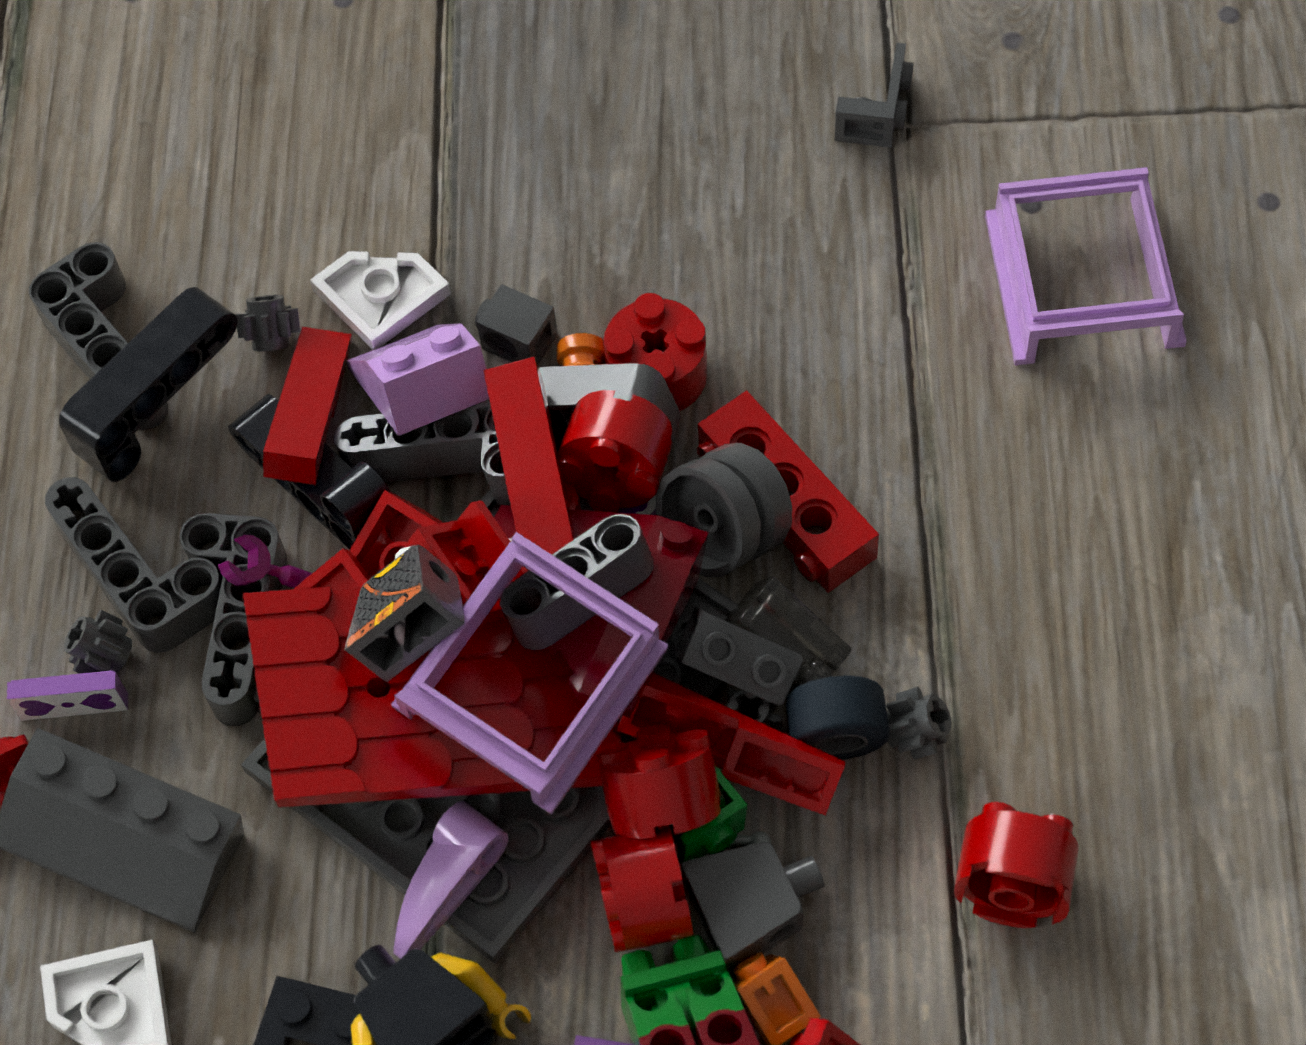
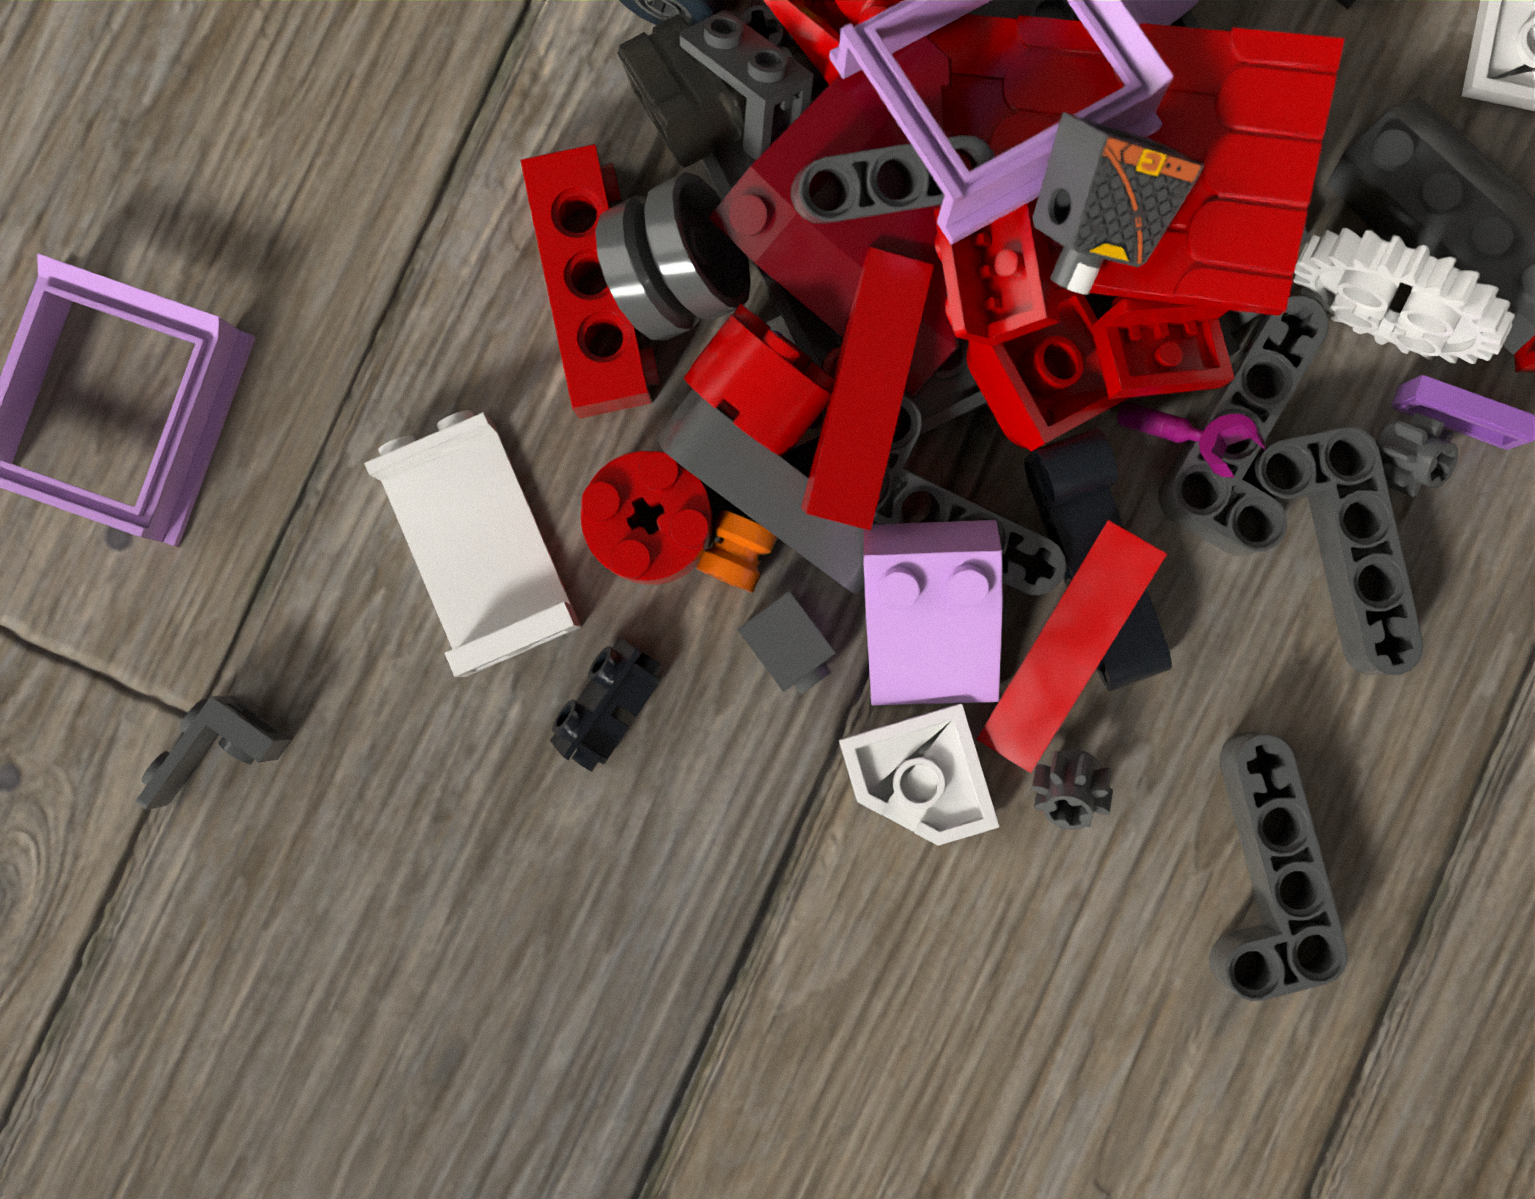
camera: 155 degrees left, 25 degrees up
black beam [59,287,238,482] -> none
none -> white panel [364,410,581,677]
none -> black hinge [550,637,663,772]
none -> white gear [1293,228,1515,364]

